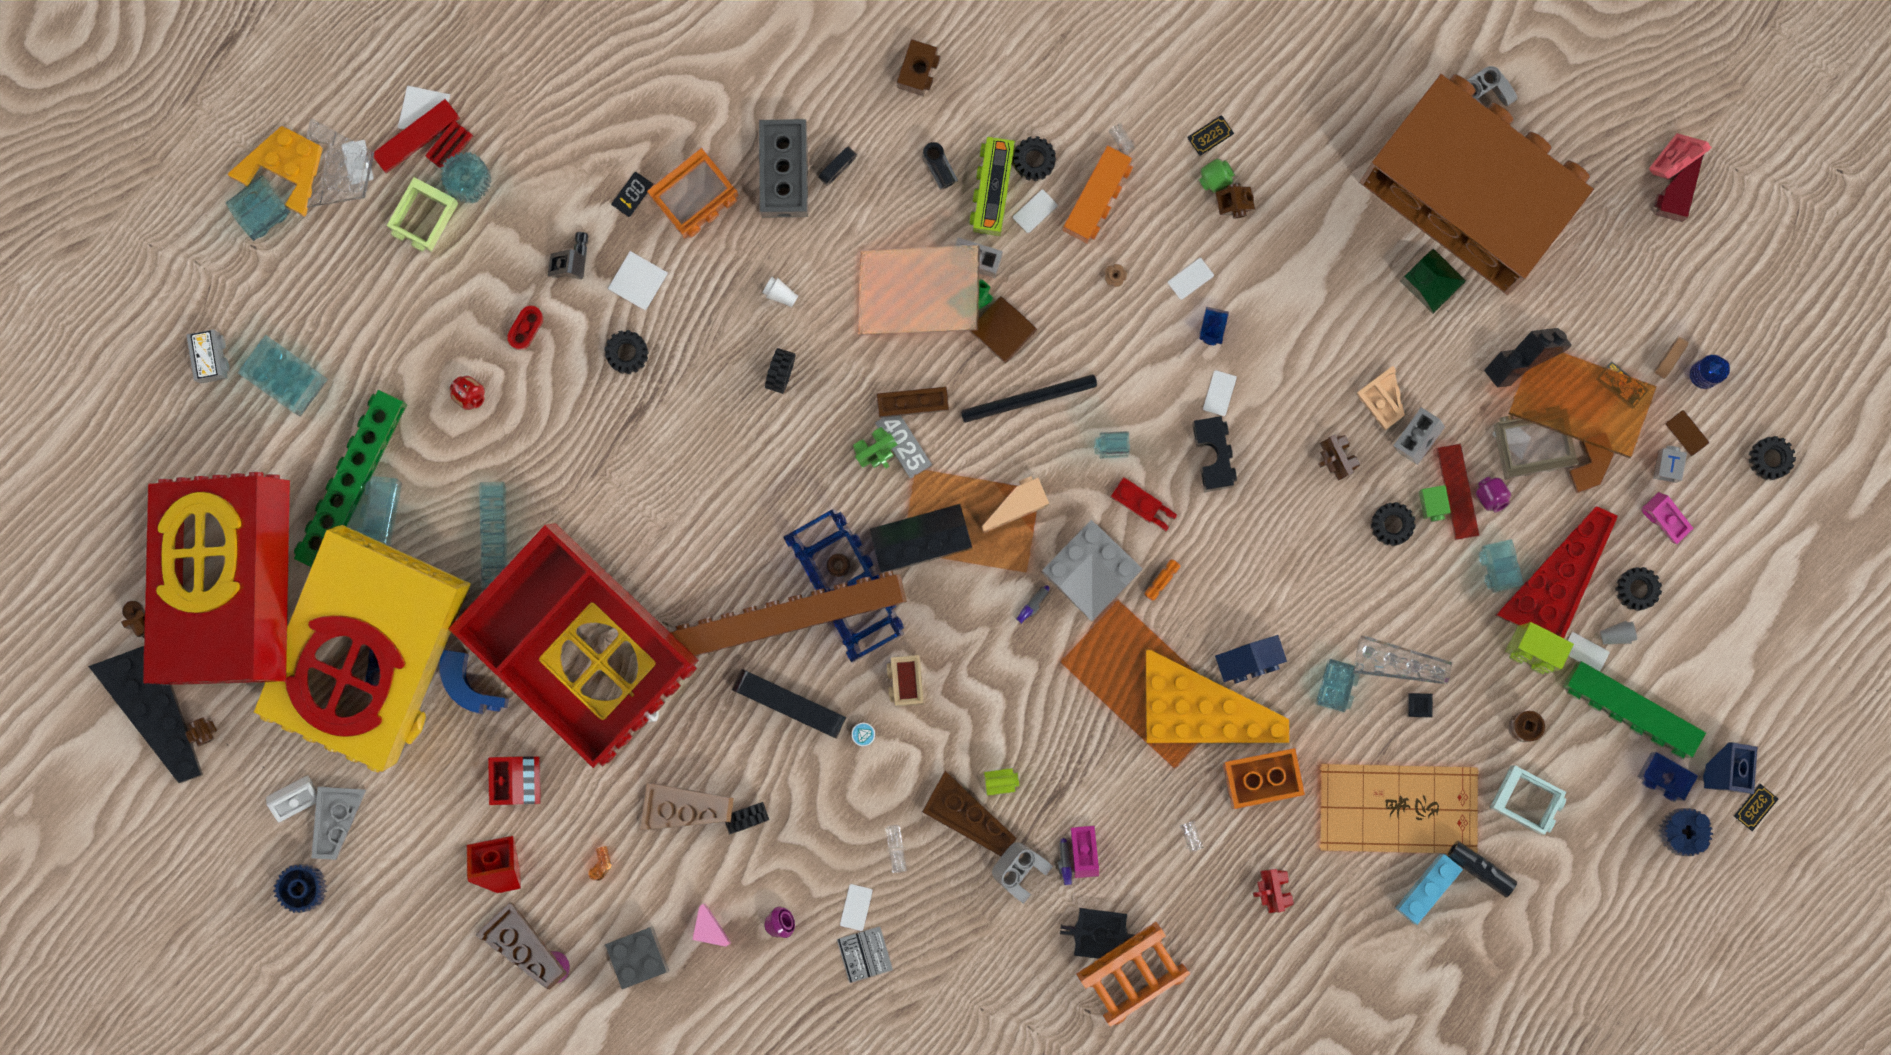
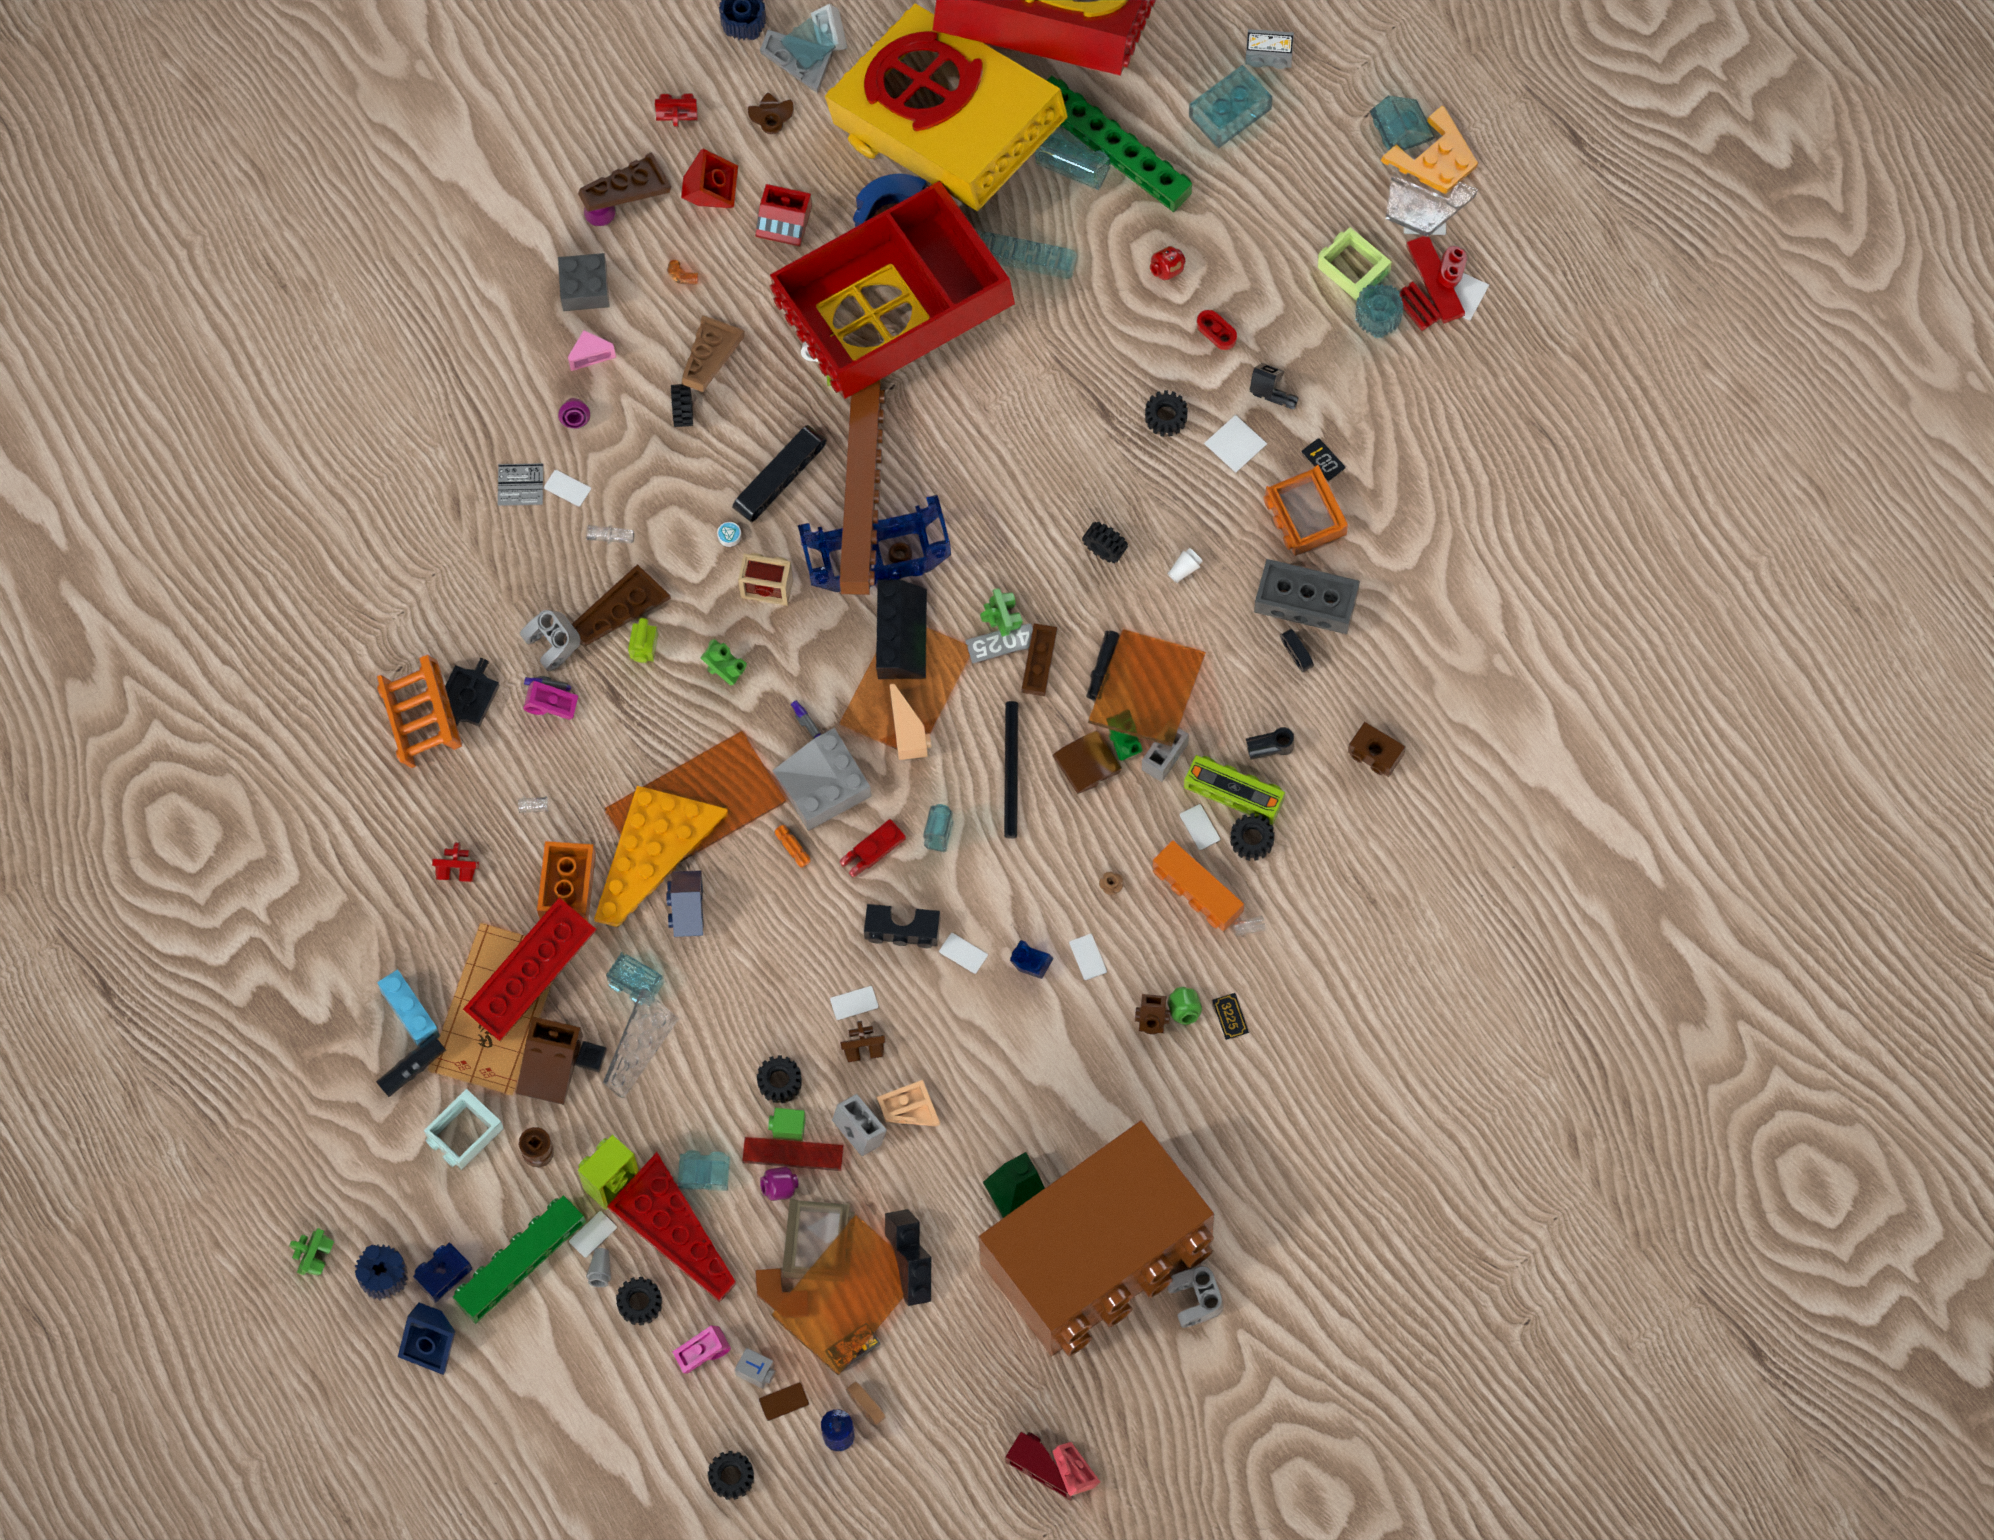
camera: 105 degrees right, 15 degrees down
black sticker [1734,784,1779,831] -> none
none -> bright green hips [289,1228,334,1276]
none -> red plate [463,897,597,1042]
none -> reddish brown slope [516,1016,583,1105]
none -> red hips [655,93,698,127]
none -> bright green hips [700,639,747,686]
none -> reddish brown plate [748,93,794,134]
none -> clear light blue piece [781,18,836,70]
none -> white sticker [830,986,878,1020]
none -> black pin [1086,630,1120,701]
none -> red plate [1437,246,1467,288]

